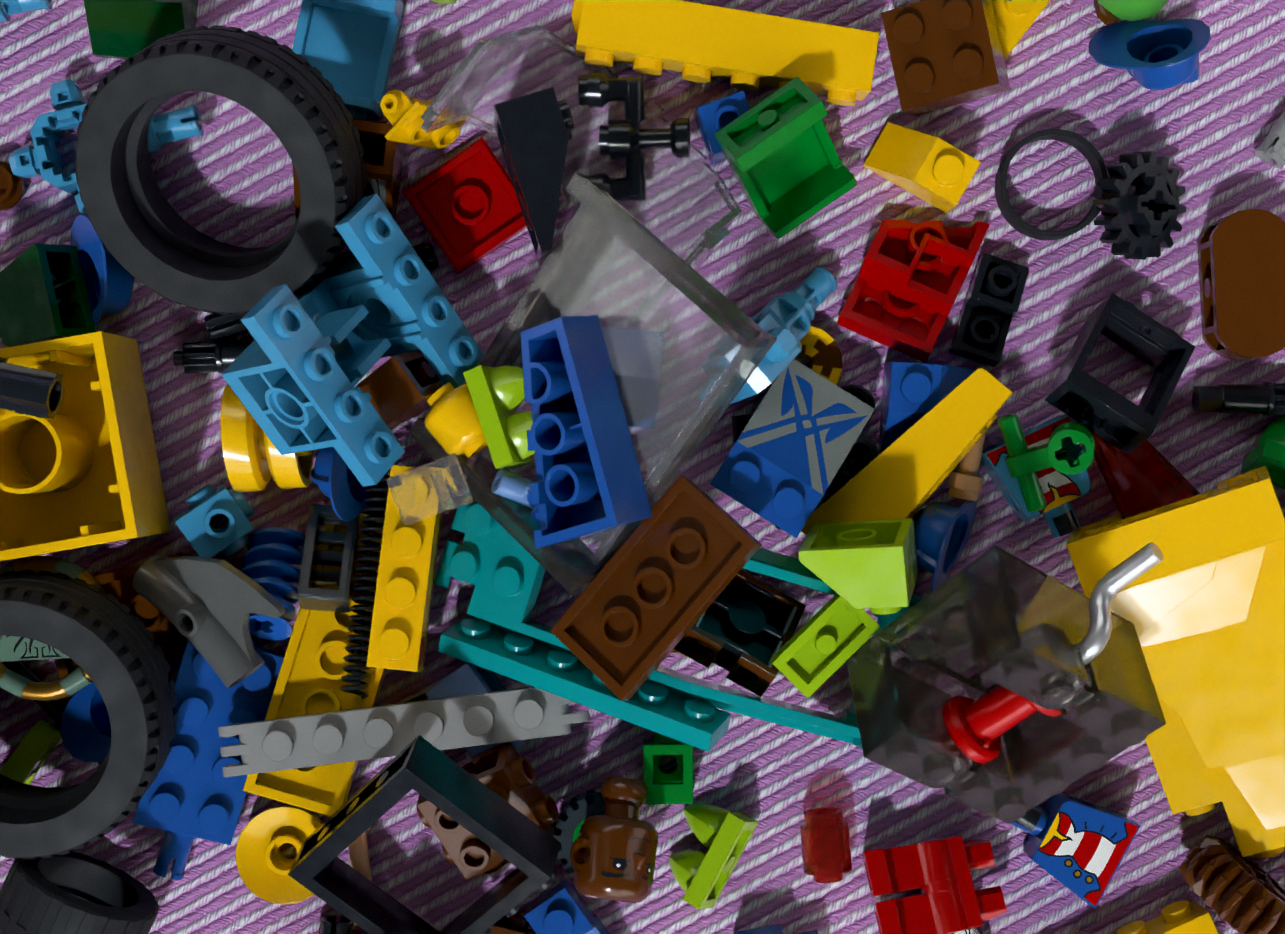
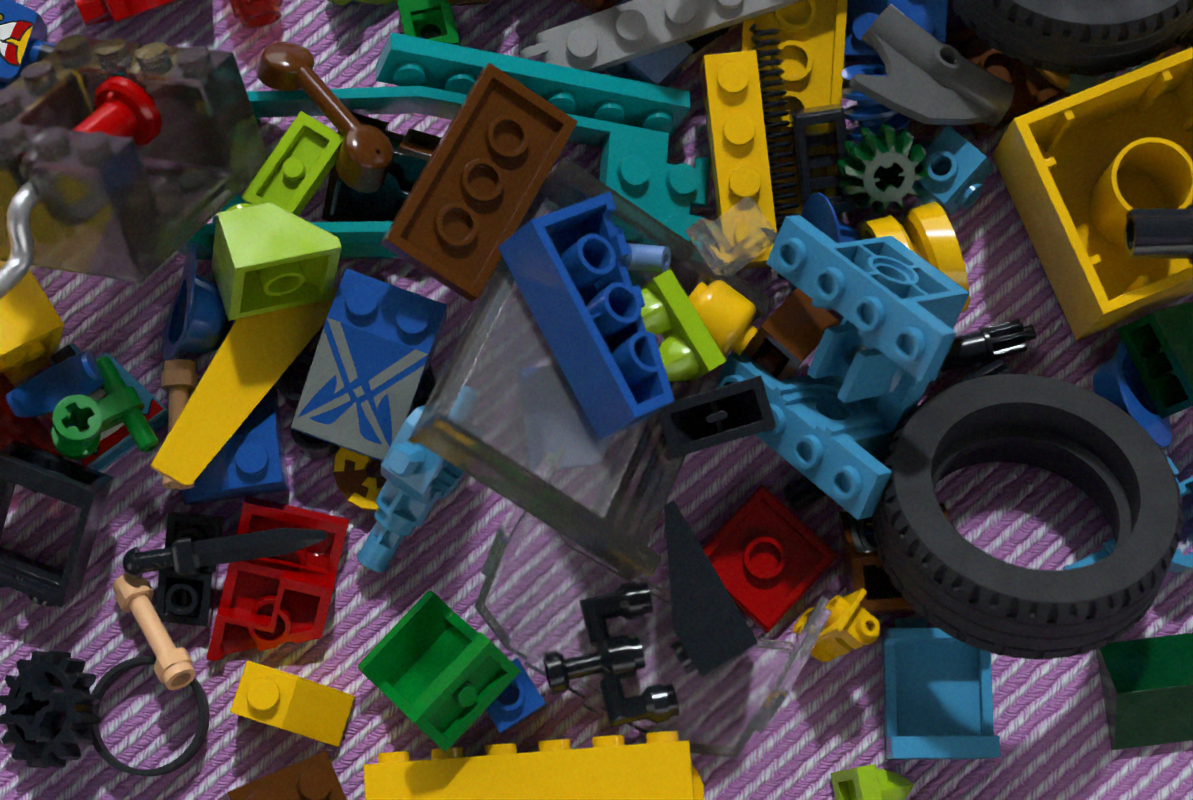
camera: 165 degrees right, 10 degrees down
none -> blue helmet [6,349,105,418]
none -> light nougat bar [112,573,196,690]
none -> black sword [122,528,327,579]
none -> reddish brown piece [256,42,394,193]
none -> black slope [658,375,777,459]
none -> dark green gear [837,122,929,216]

